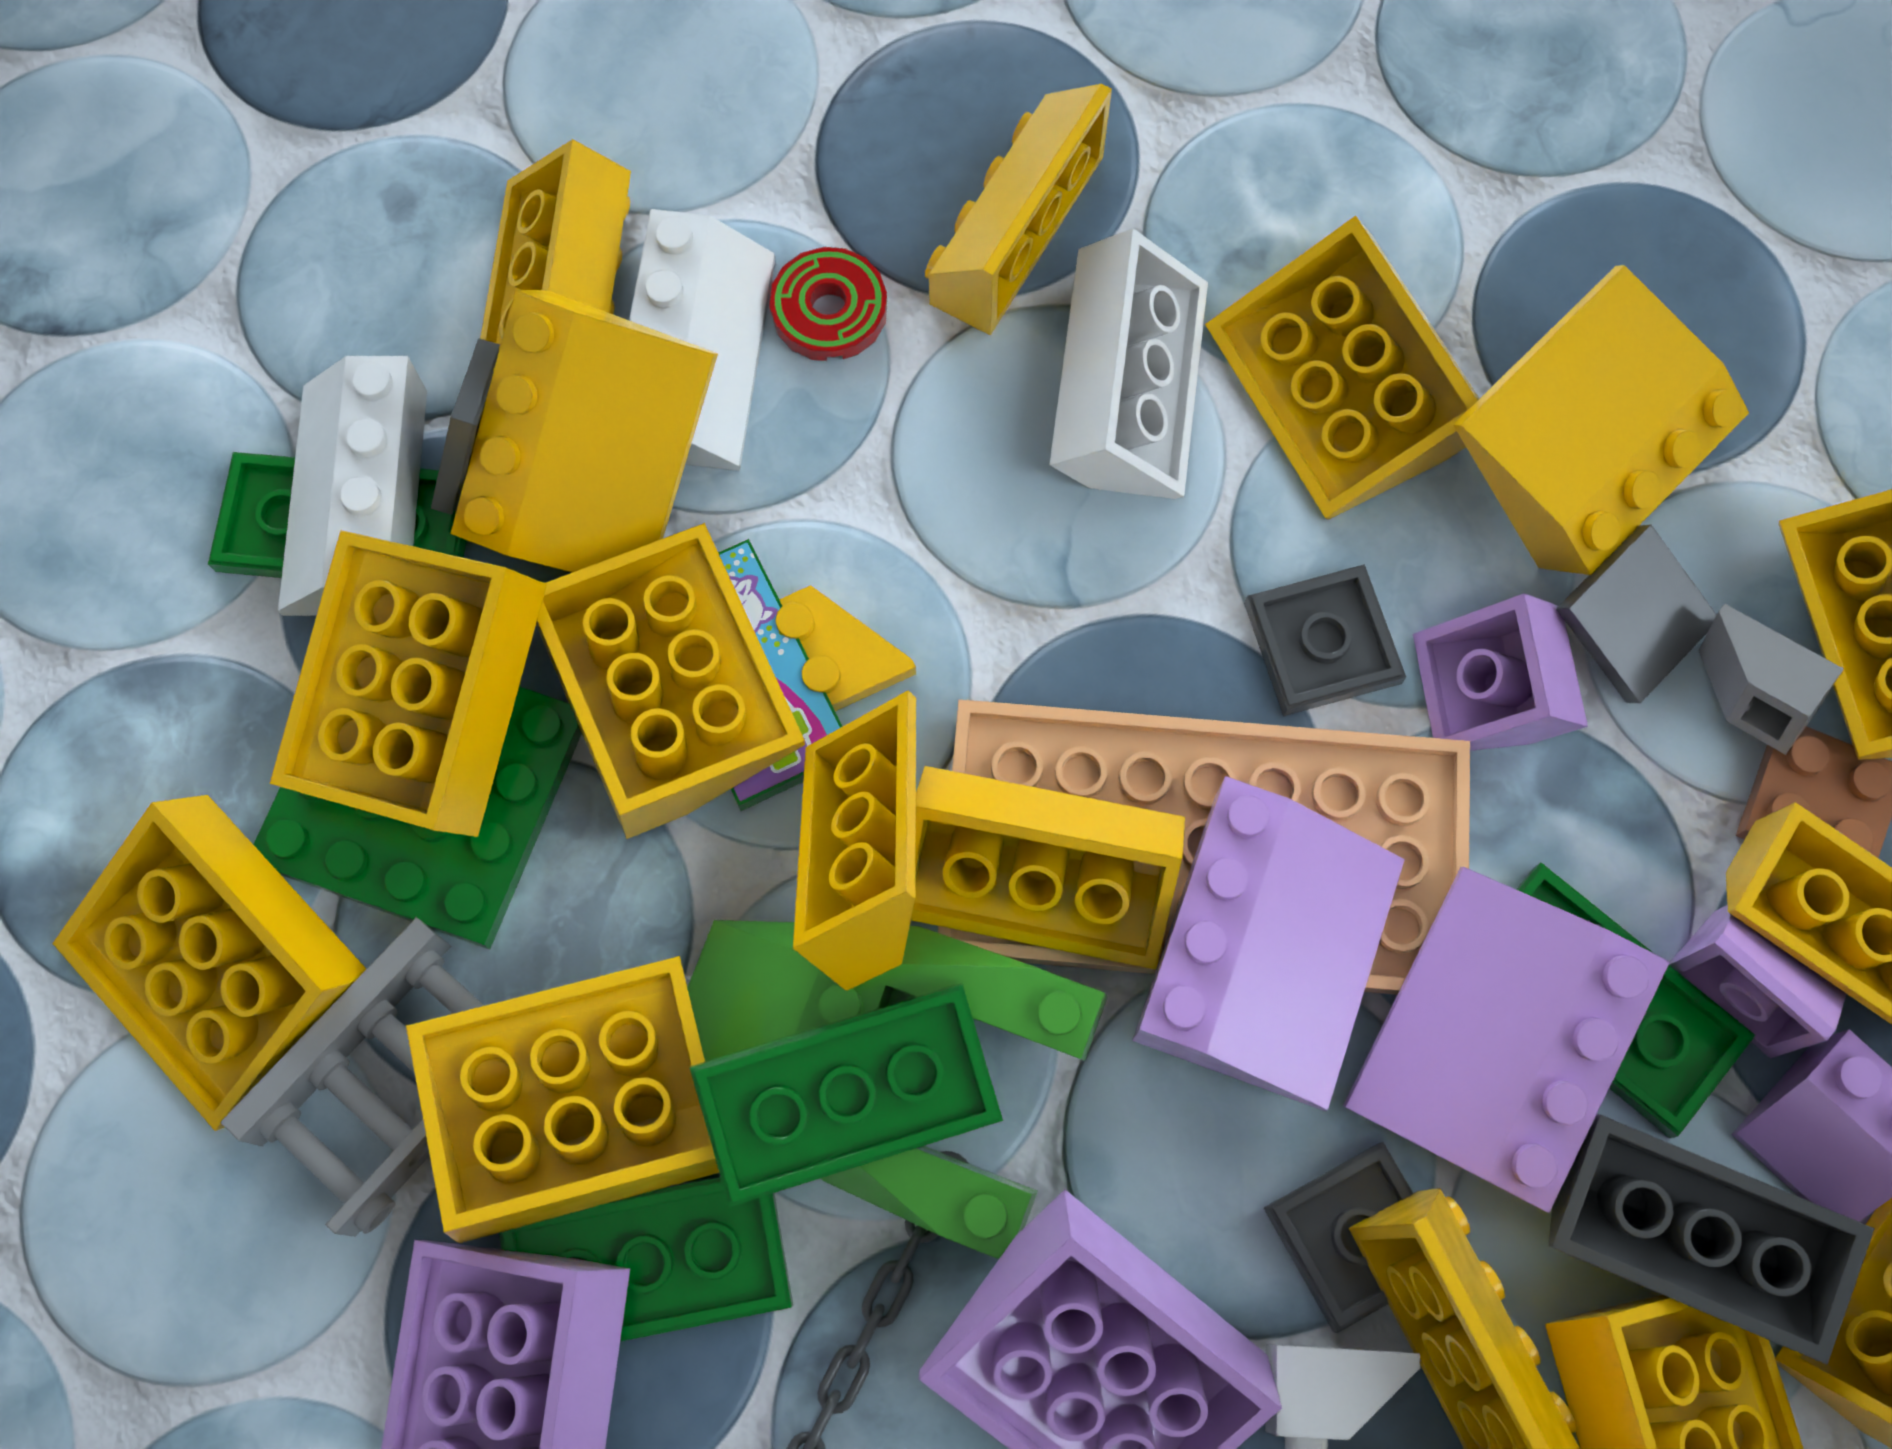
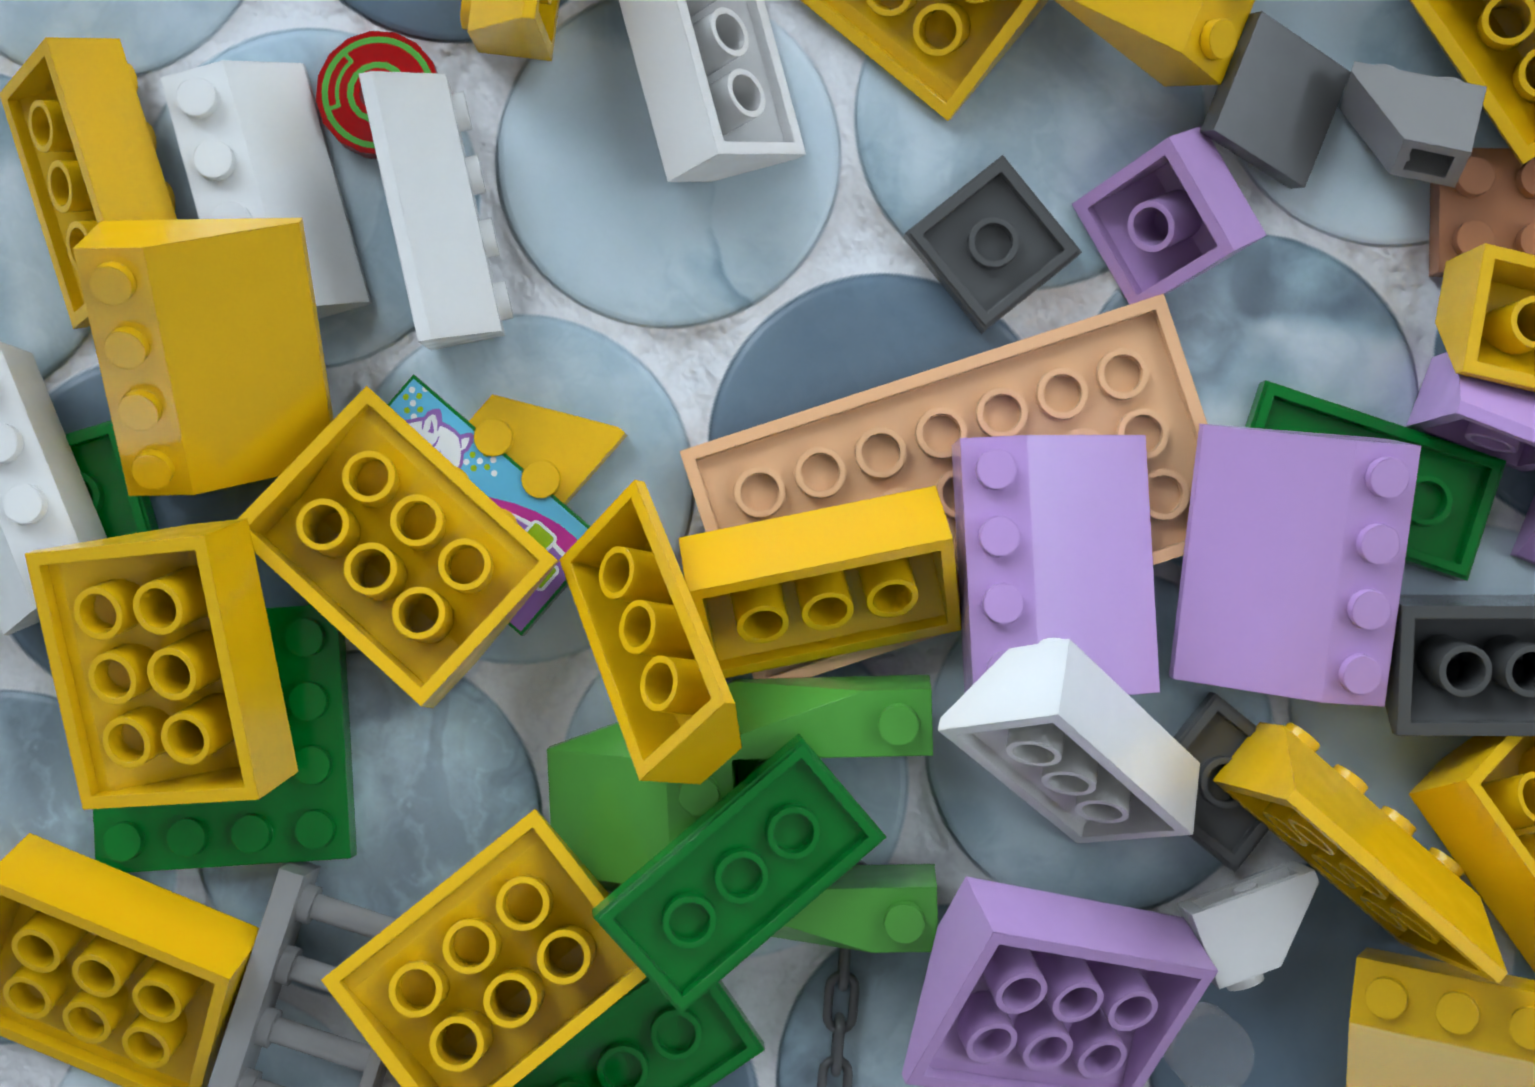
camera: 20 degrees left, 15 degrees up
dark grey tile [431,338,500,515] -> none
none -> white slope [359,71,513,351]
none -> white slope [938,638,1200,843]

